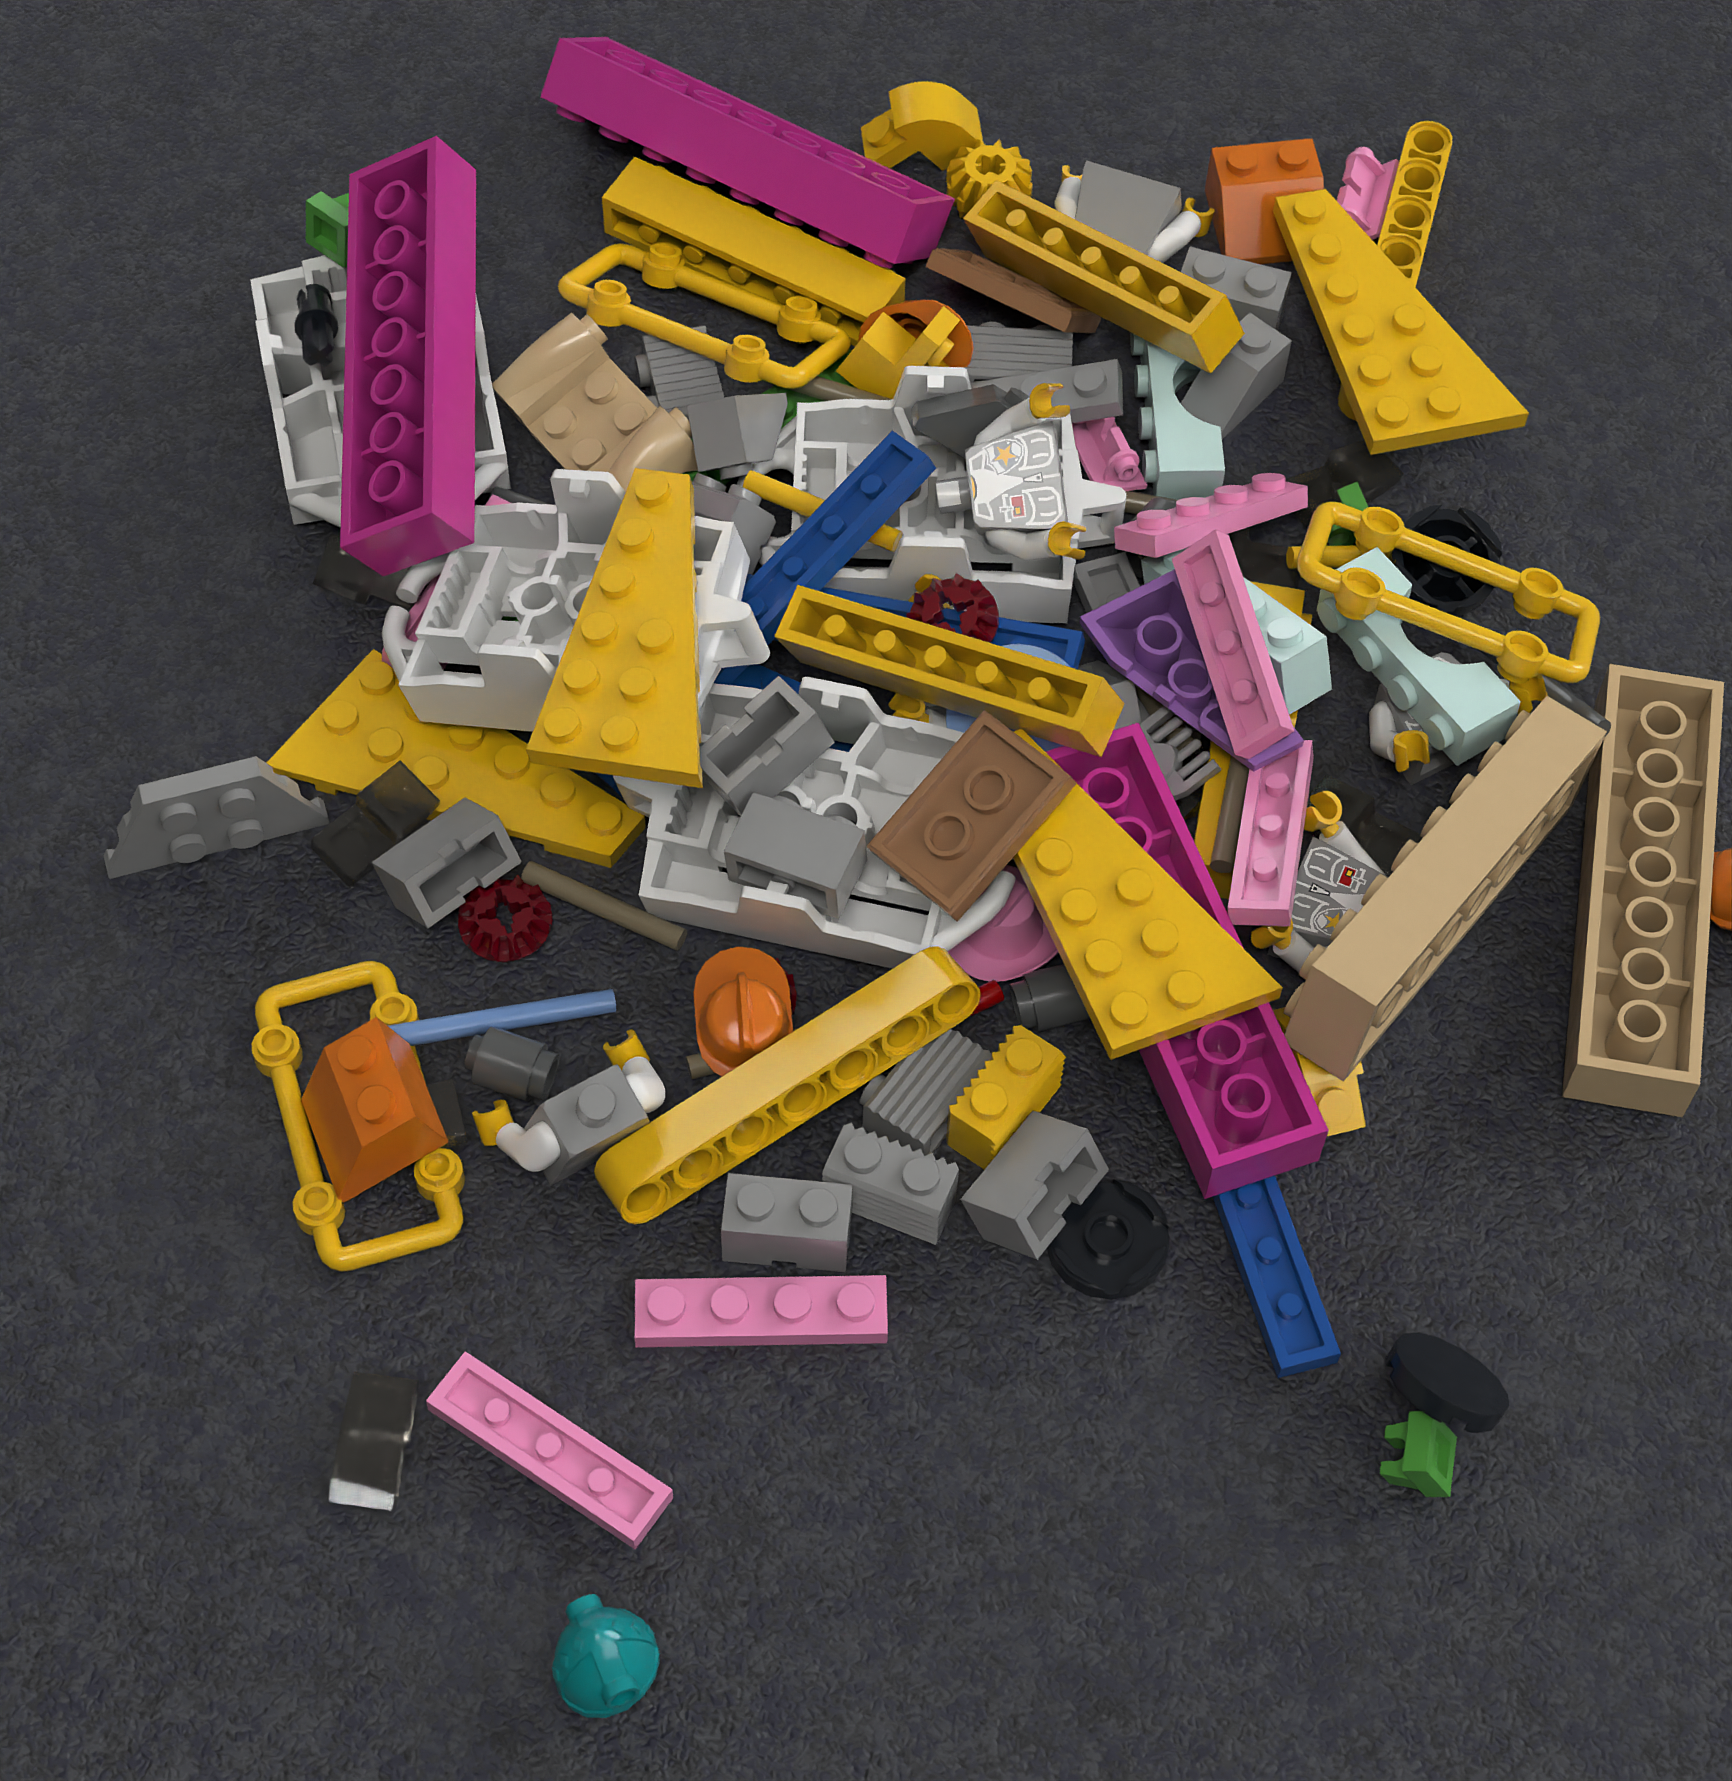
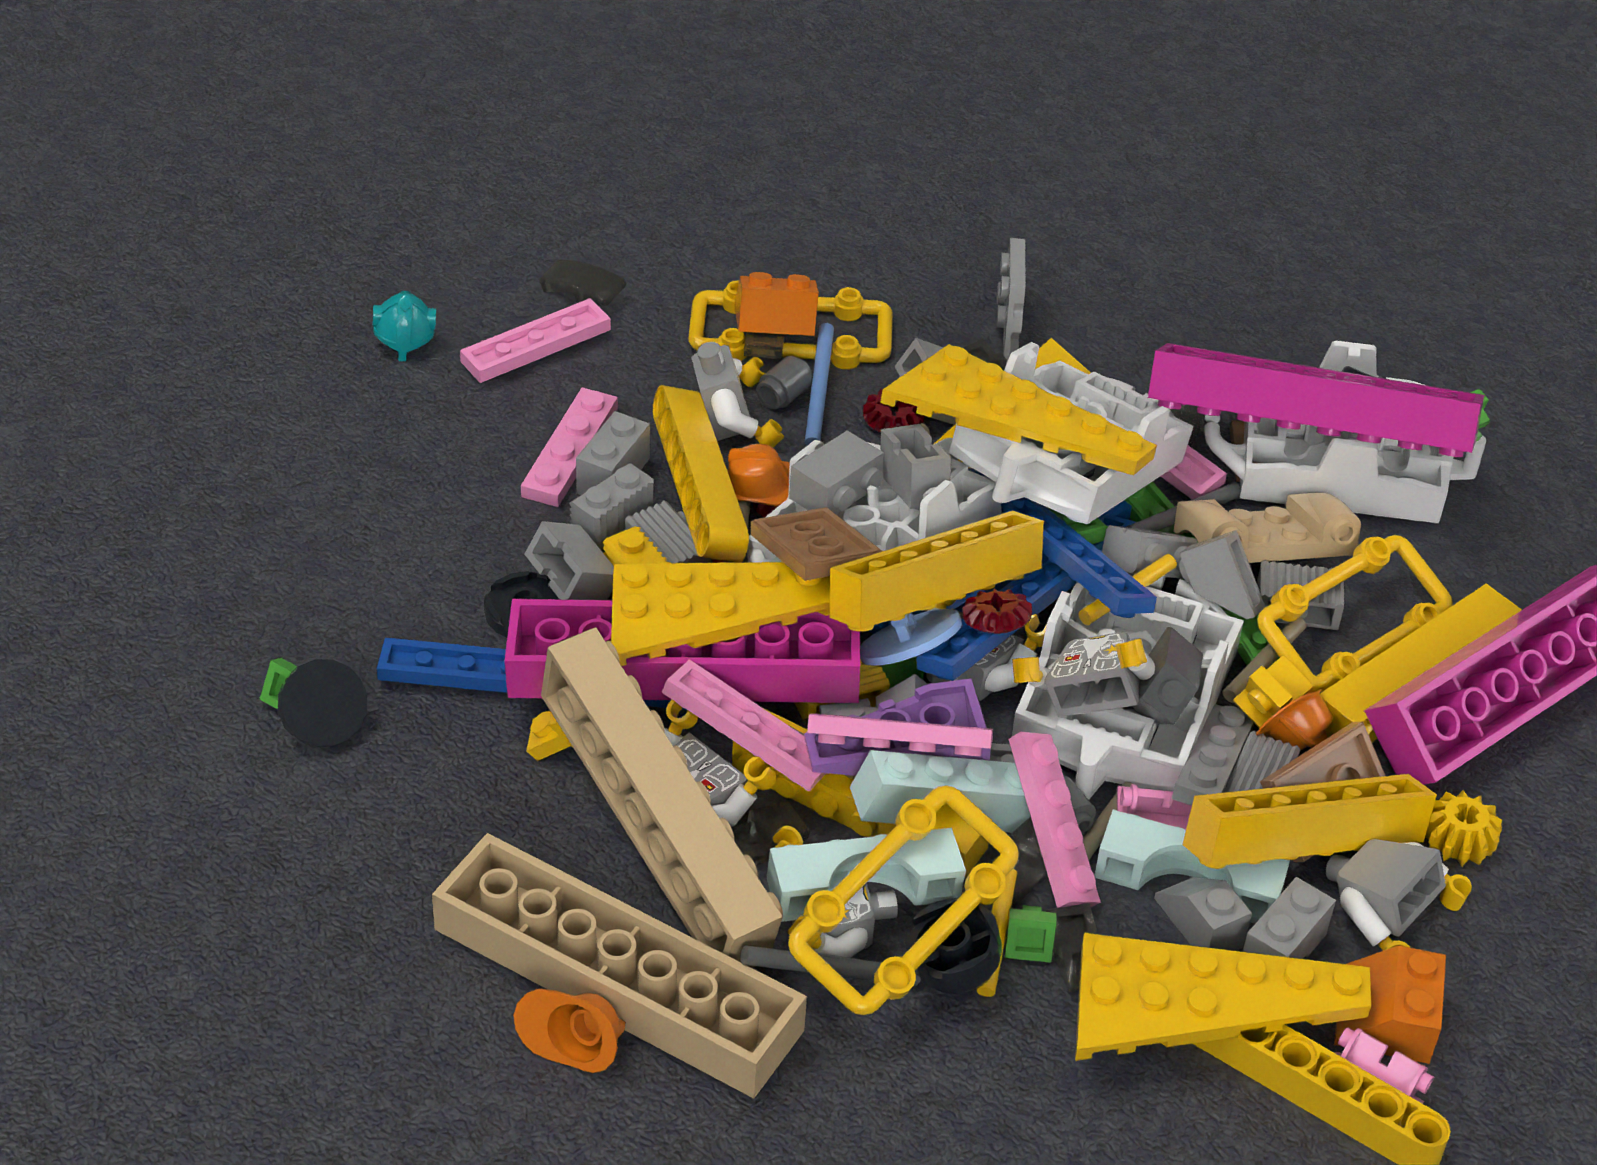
camera: 110 degrees right, 15 degrees down
yellow brick [861,81,983,171] -> none

